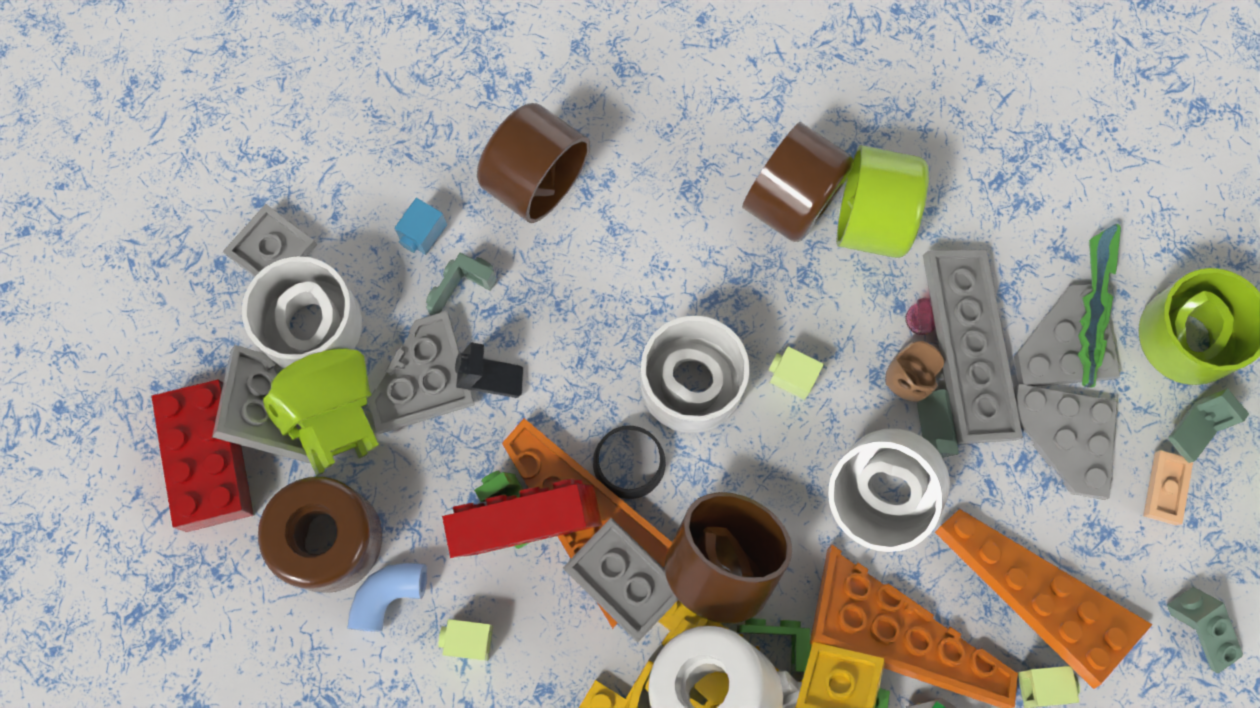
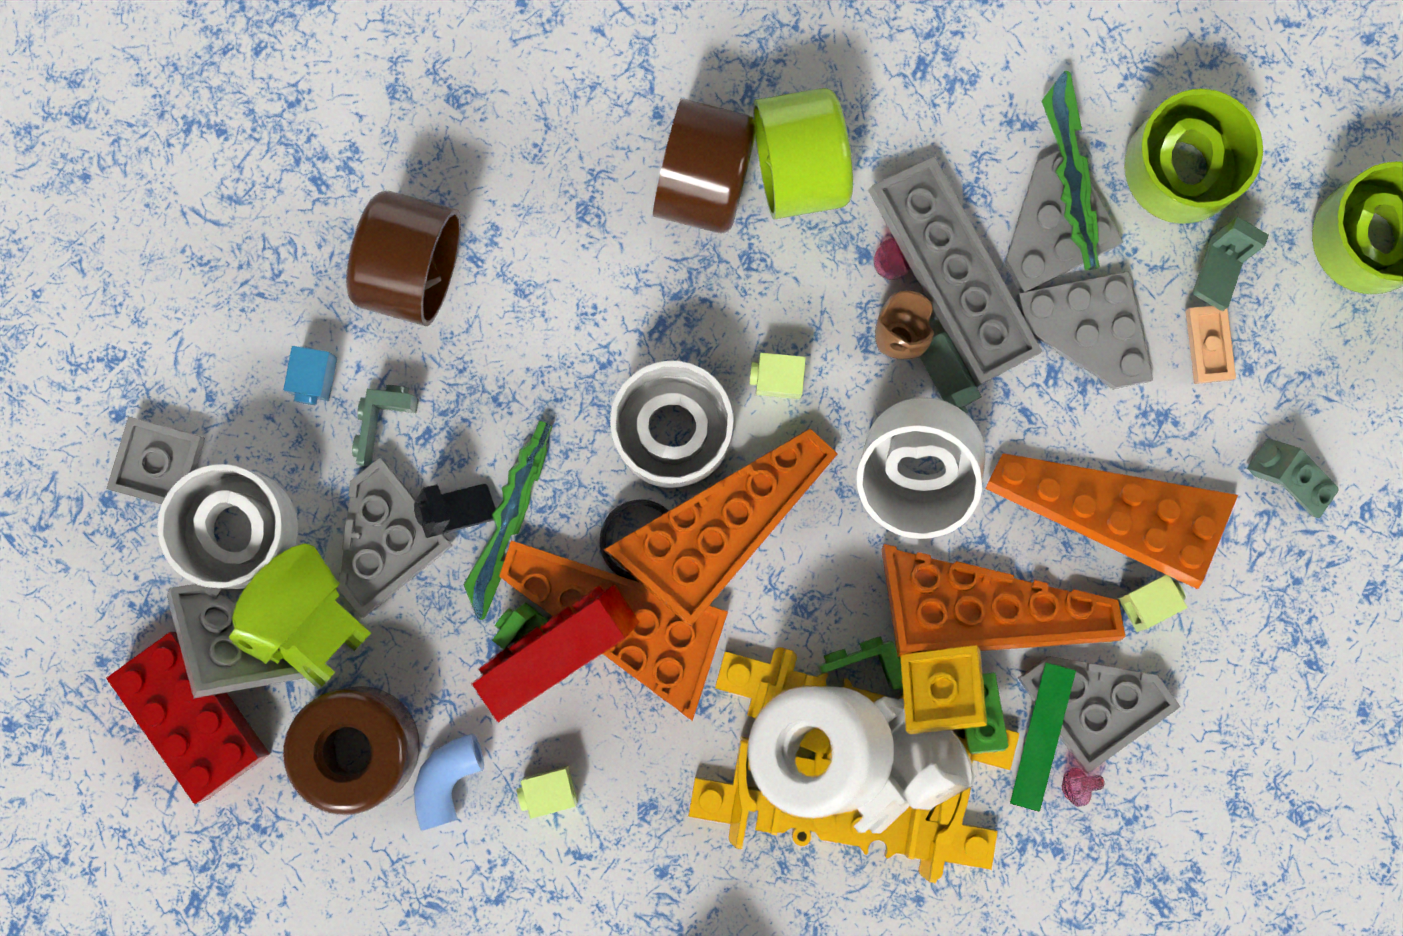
camera: 20 degrees left, 10 degrees up
light grey tile [563,518,678,643] -> none
reddish brown piece [665,492,792,623] -> none
none -> bright green sword [463,421,553,620]
none -> orange wing [603,429,838,626]

